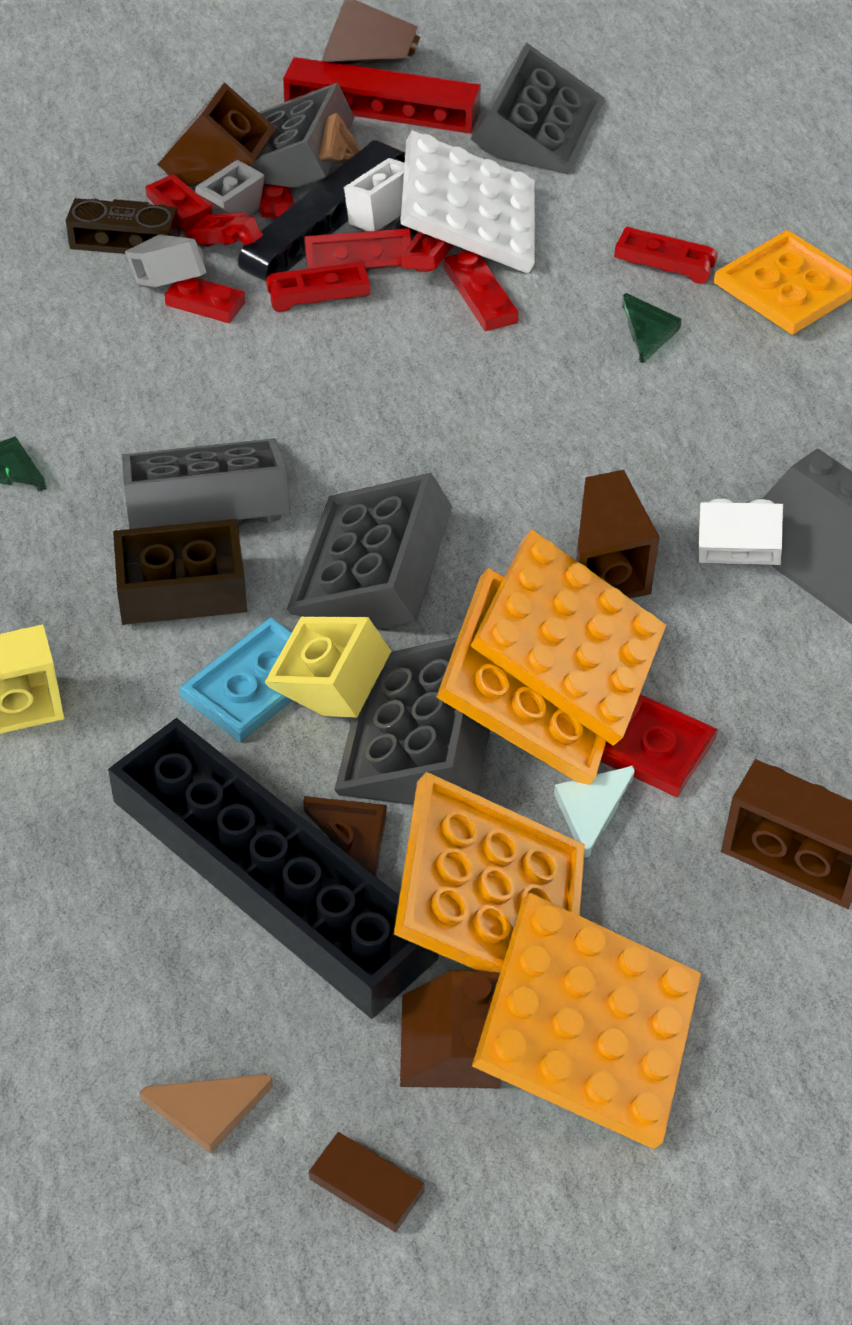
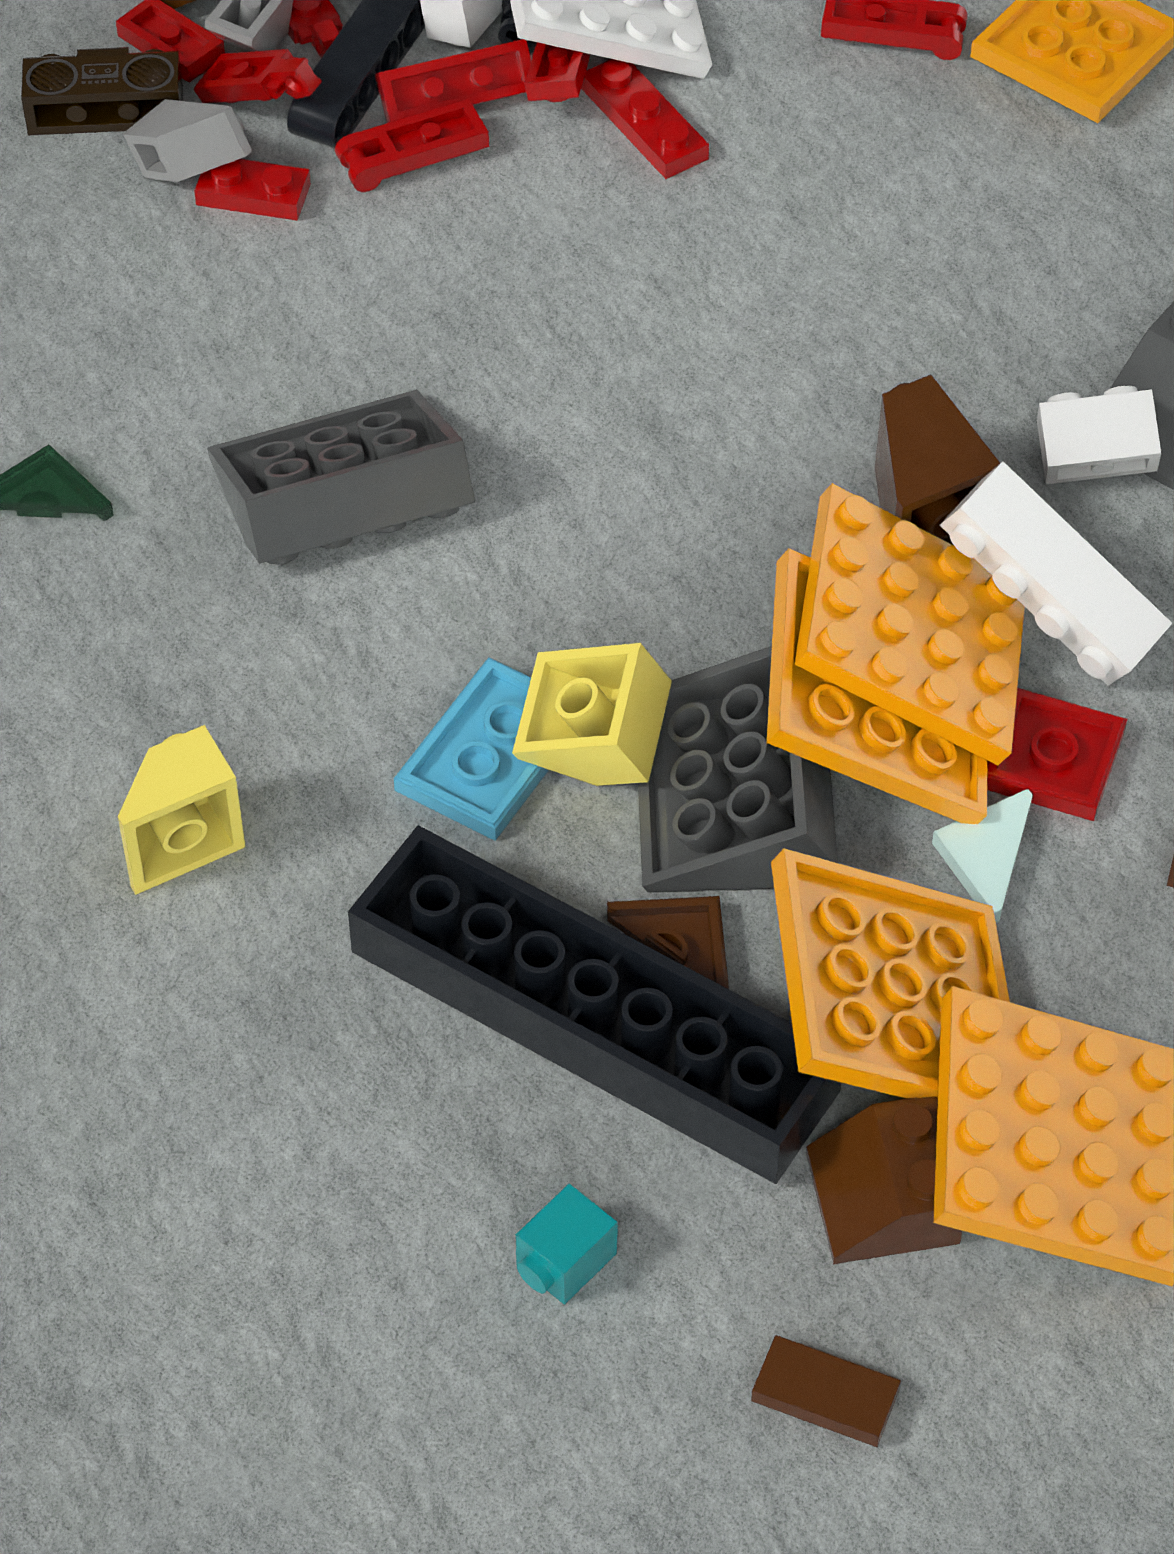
camera: 10 degrees left, 5 degrees up
dark brown brick [113,519,247,625] -> none
medium nougat tile [140,1074,273,1154] -> none
dark grey slope [287,472,452,629] -> none
clear green tile [622,293,682,363] -> none
none -> teal brick [515,1183,618,1305]
none -> white brick [940,461,1172,686]

